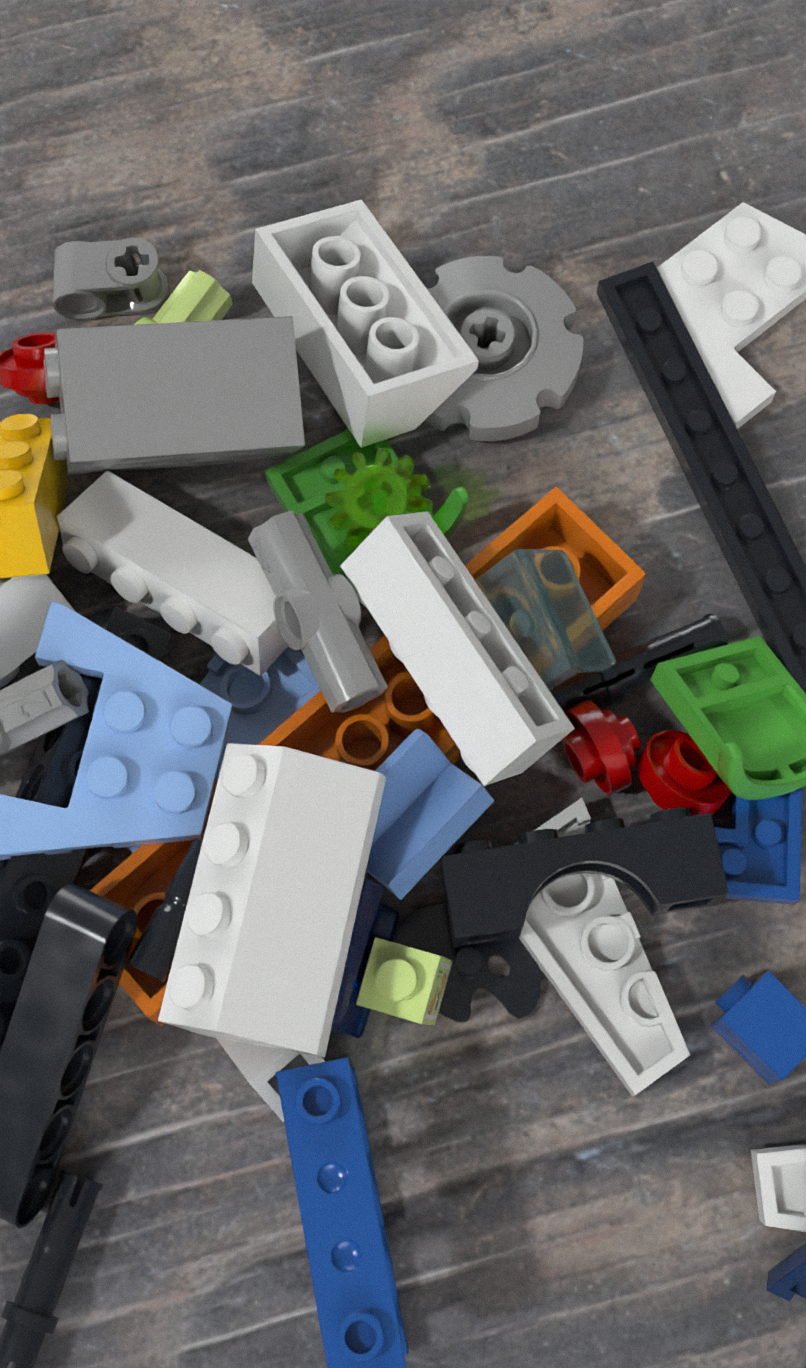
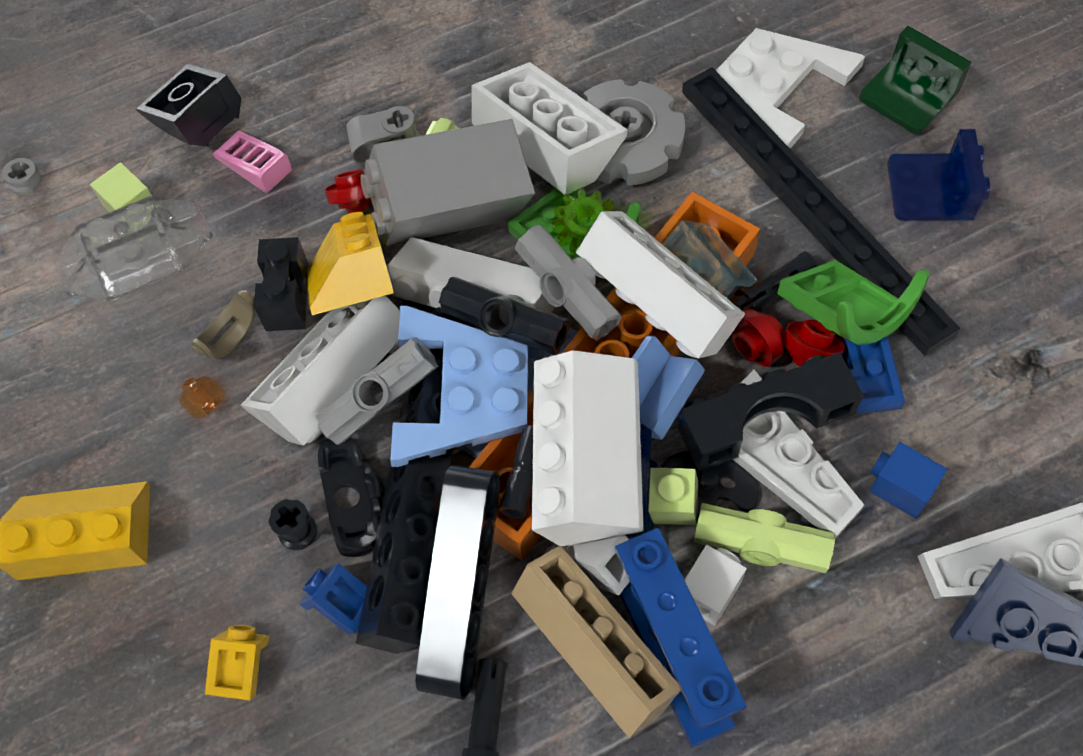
camera: 10 degrees left, 10 degrees down
none -> black piece [438,277,570,355]
none -> tan brick [511,546,681,739]
none -> white brick [685,545,747,626]
none -> yellowish green piece [693,503,835,573]

